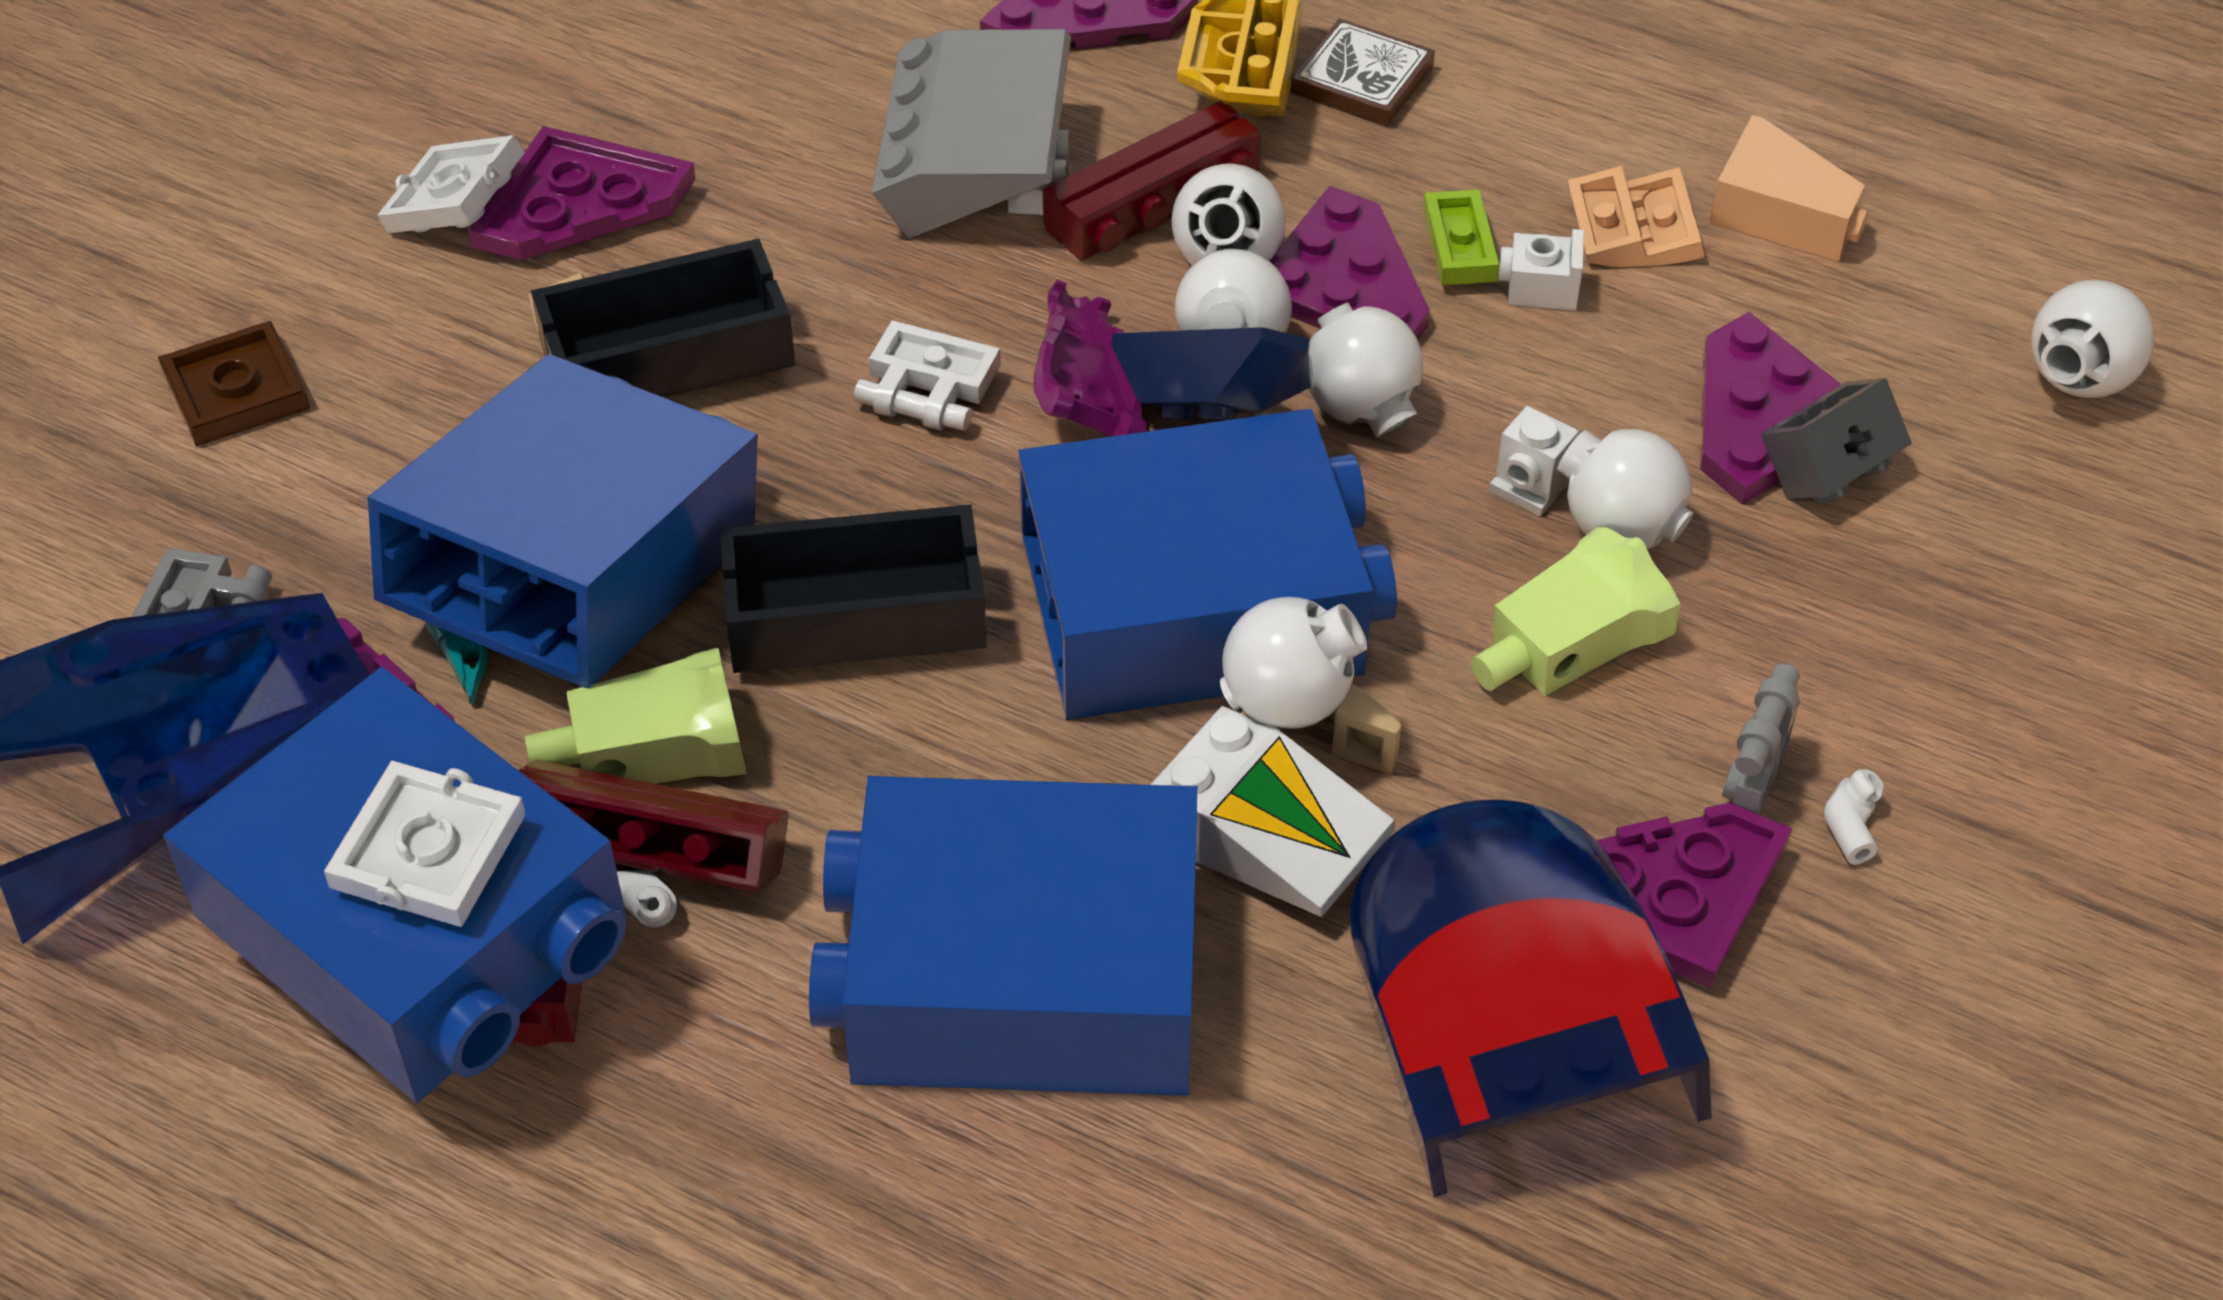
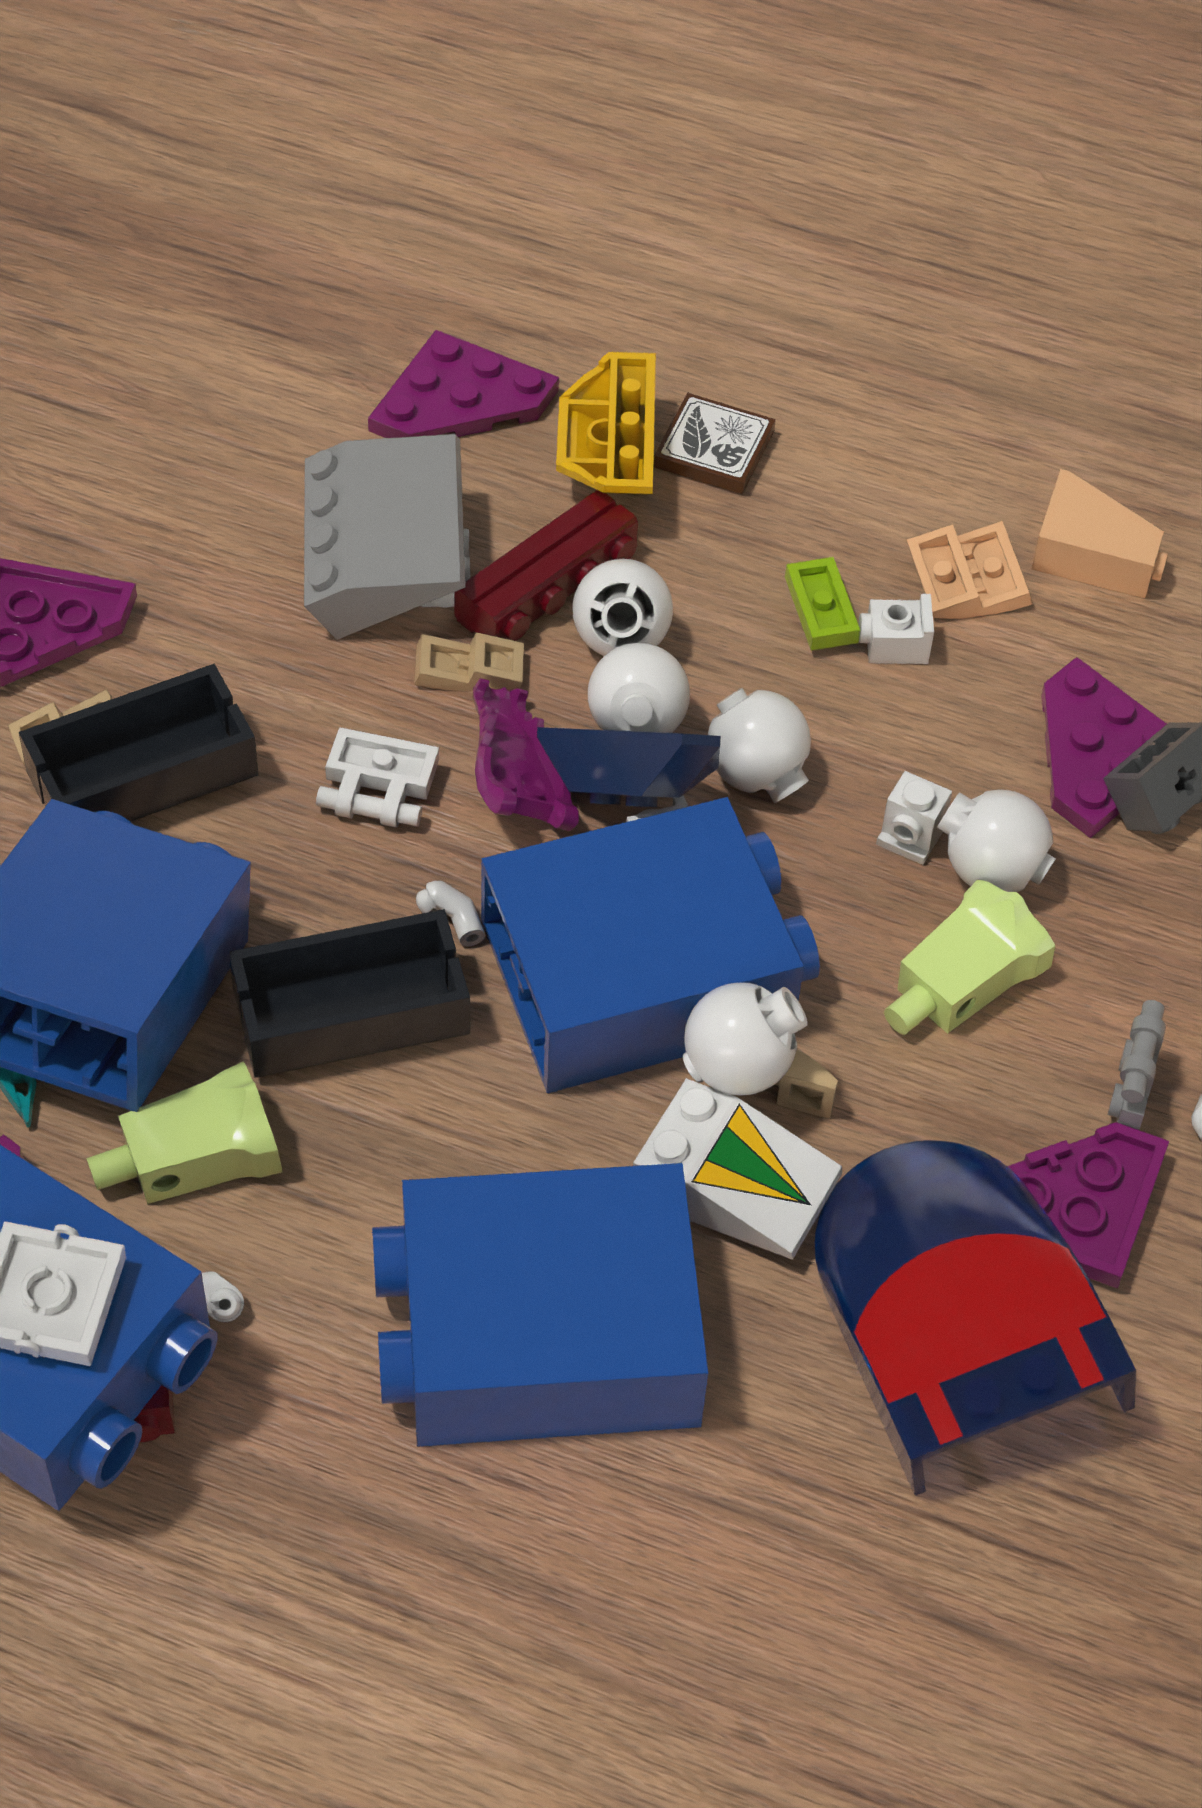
camera: 10 degrees left, 5 degrees up
dark red brick [519,760,789,893] -> none
magenta plate [1269,186,1430,340] -> none
none -> tan slope [414,633,524,691]
none -> white arm [416,881,485,947]

